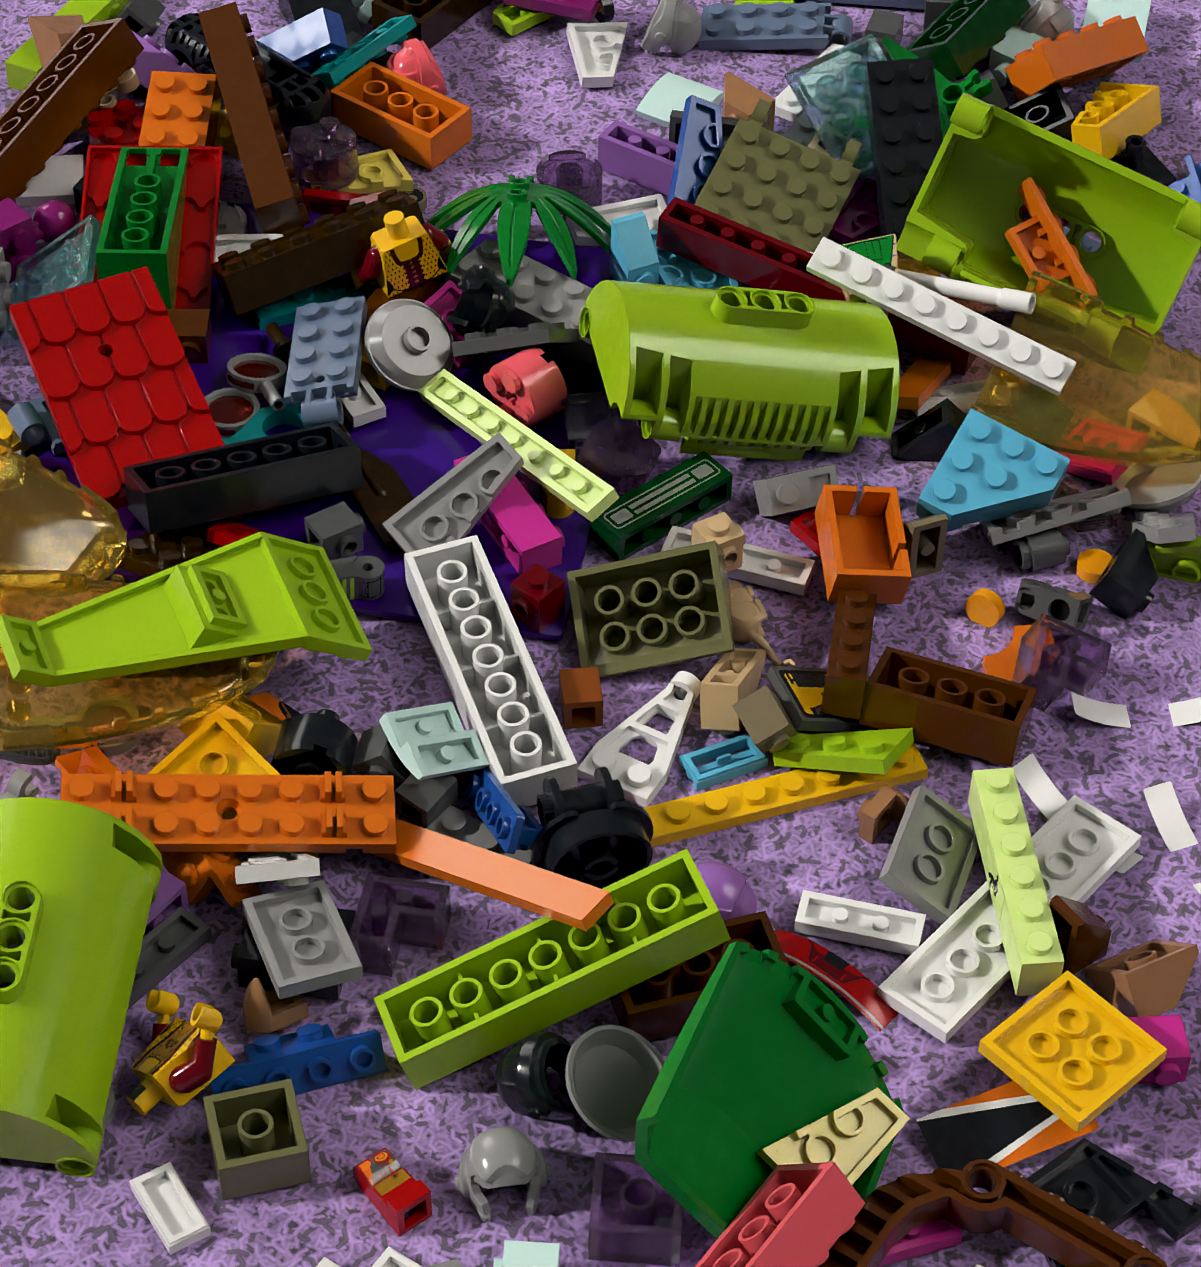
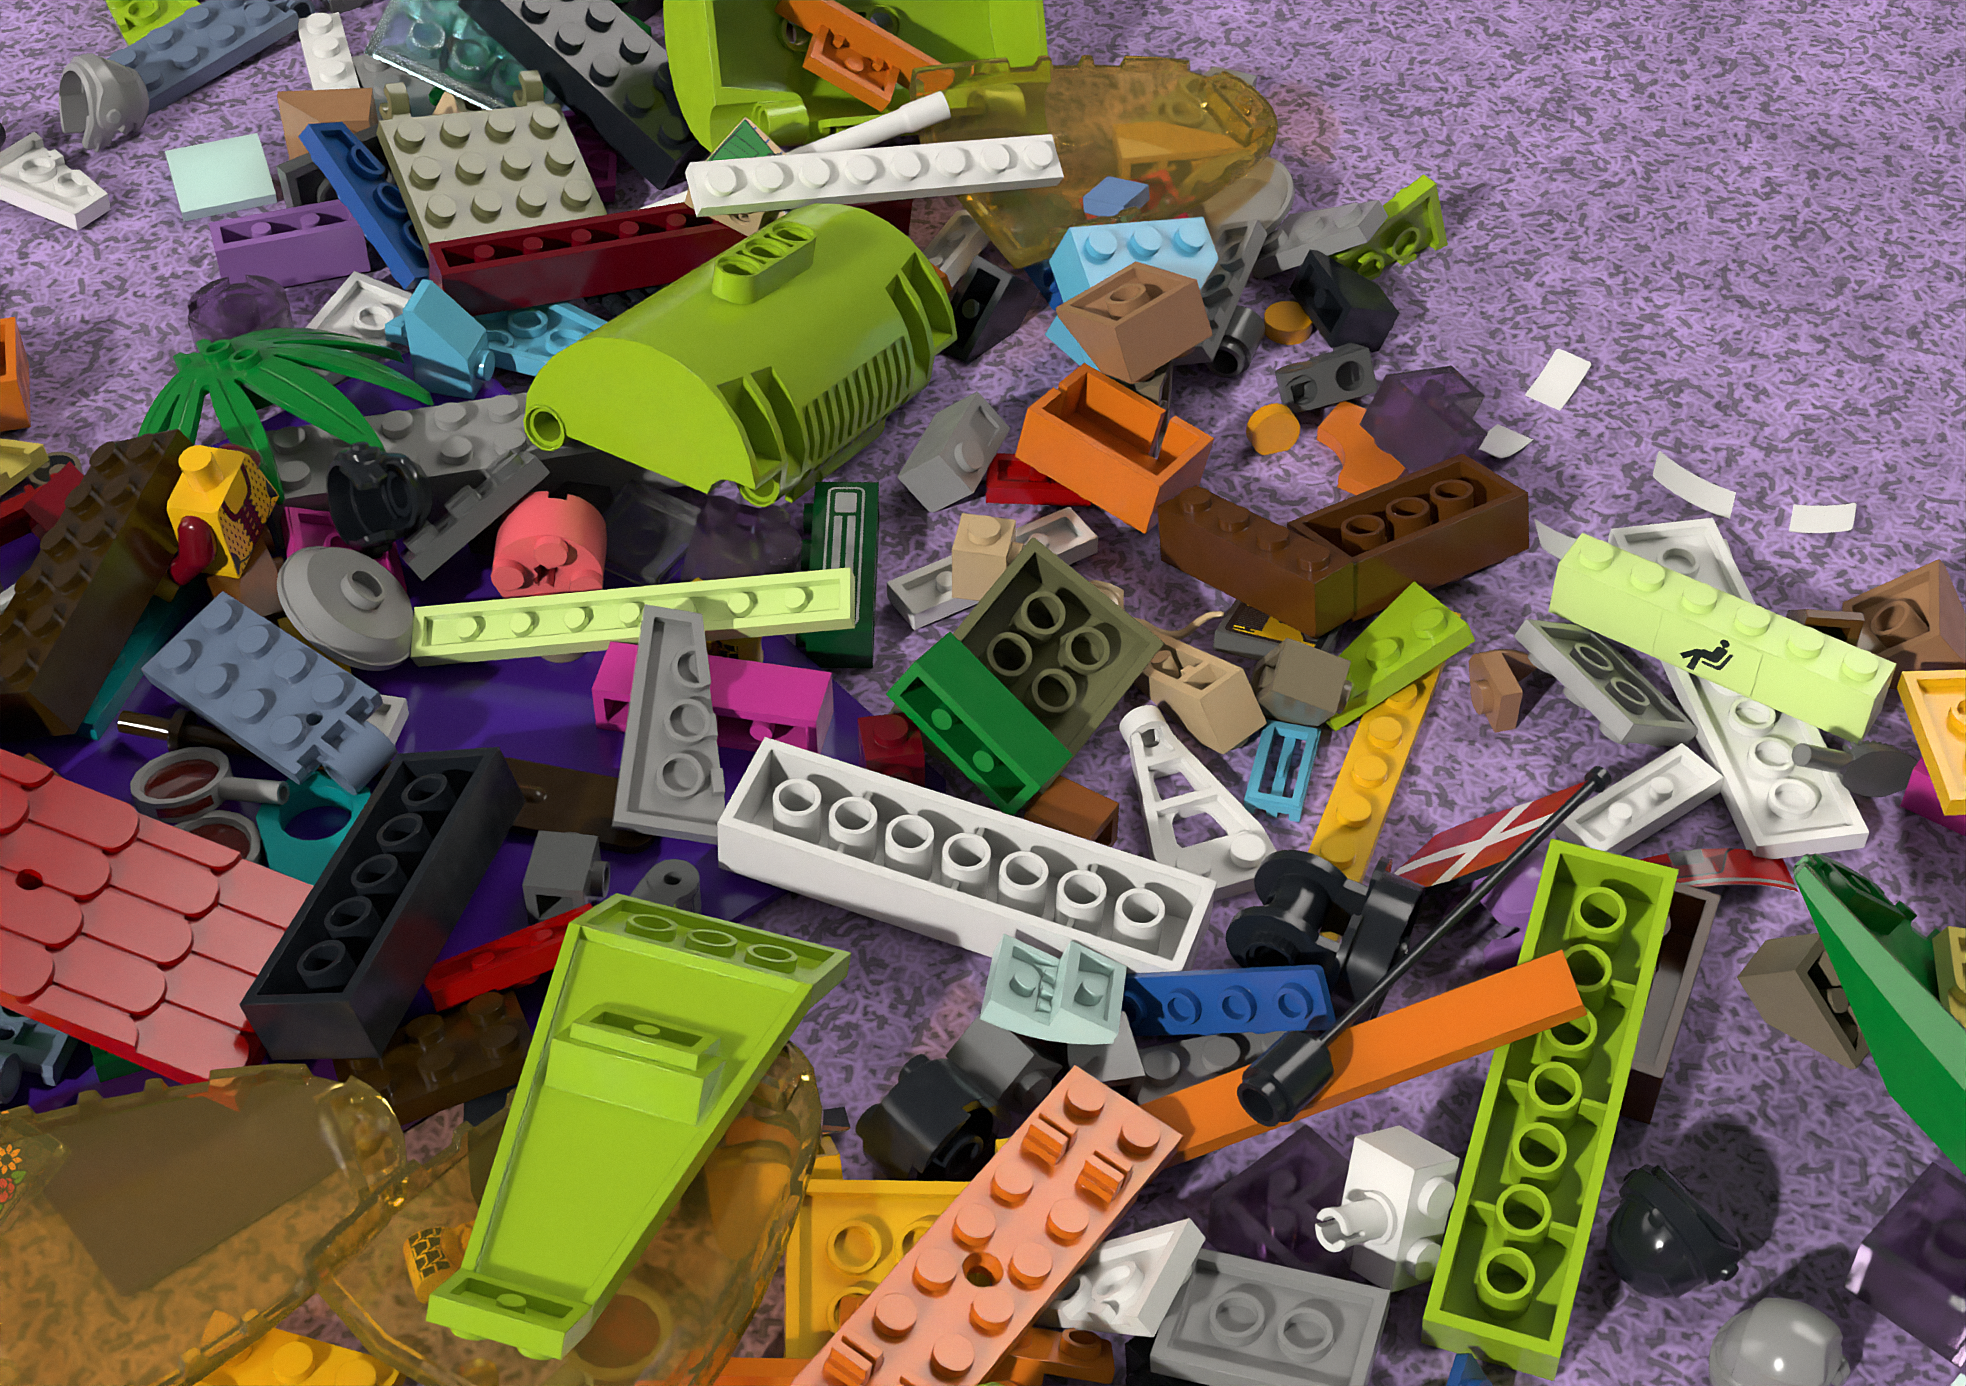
camera: 50 degrees left, 0 degrees up
light grey piece [565,1025,664,1142] -> none
none -> green brick [886,632,1073,816]
none -> medium nougat slope [1055,261,1213,384]
none -> medium blue tile [1083,176,1150,222]
none -> black flag [1237,766,1612,1127]
none -> white brick [1315,1125,1460,1293]
none -> dark grey piece [1791,740,1918,797]

